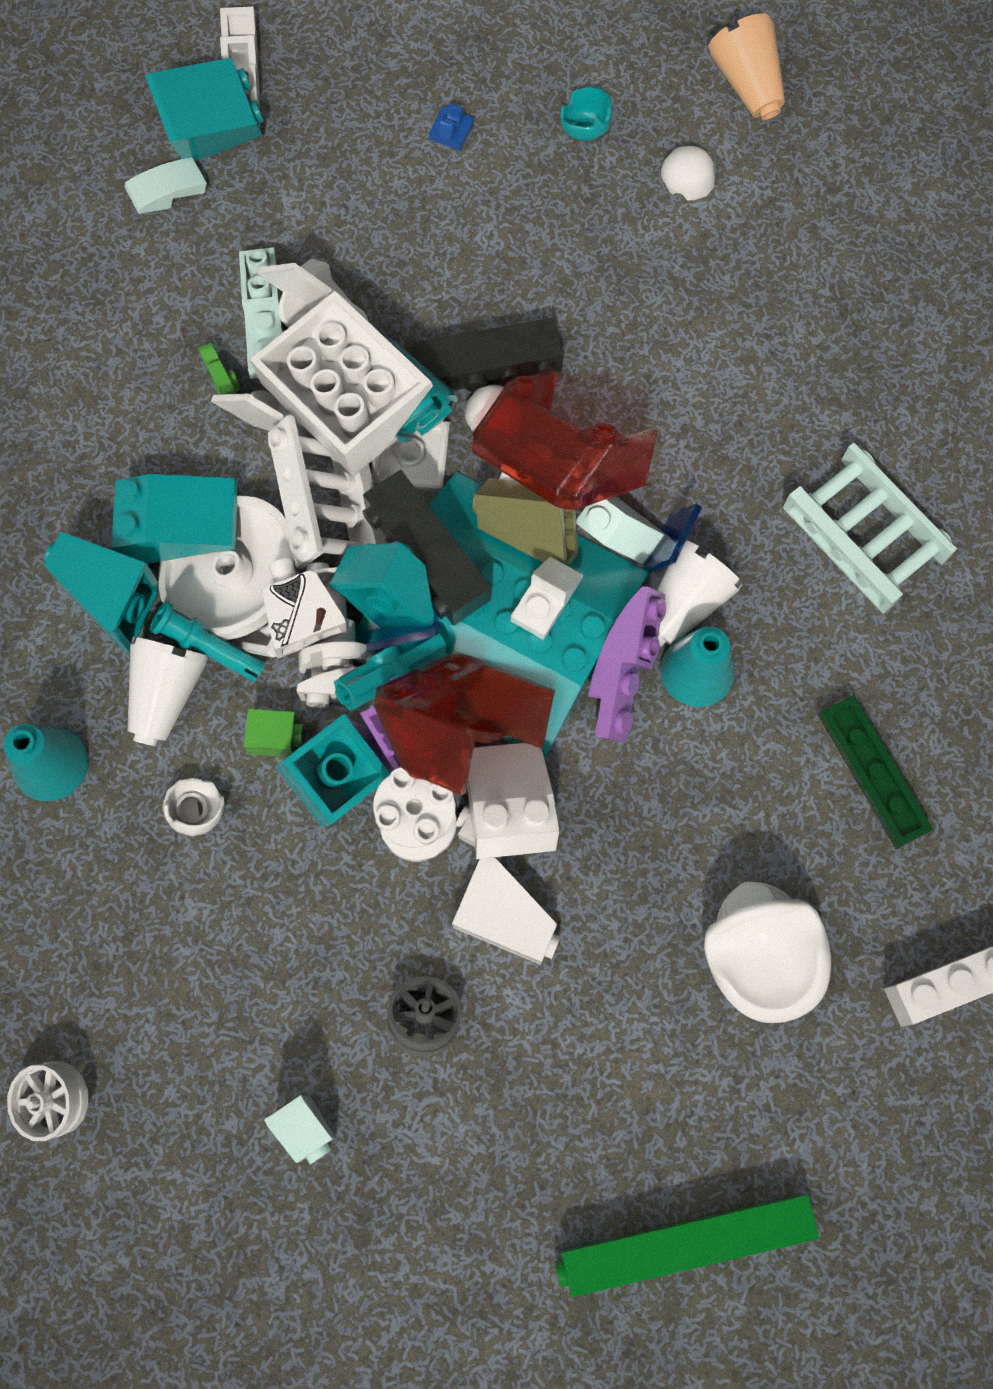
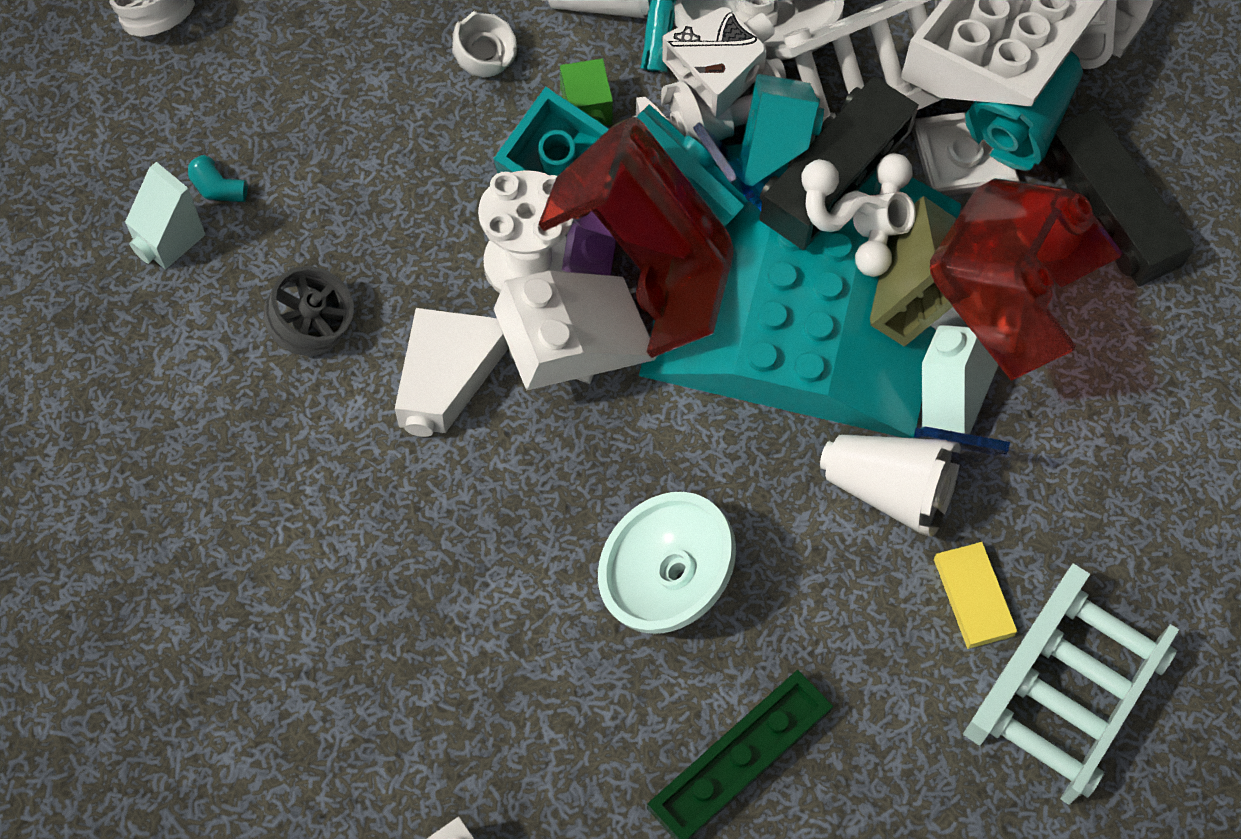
camera: 75 degrees right, 10 degrees down
white slope [511,557,583,640] -> none
green brick [554,1193,820,1298] -> none
medium lavender slope [588,586,666,743] -> none
teal cone [660,627,735,708] -> none
white piece [704,882,831,1023] -> none
none -> teal arm [188,155,248,202]
none -> light aqua dish [598,492,736,634]
none -> white piece [801,153,916,277]
none -> light yellow tile [934,542,1017,649]

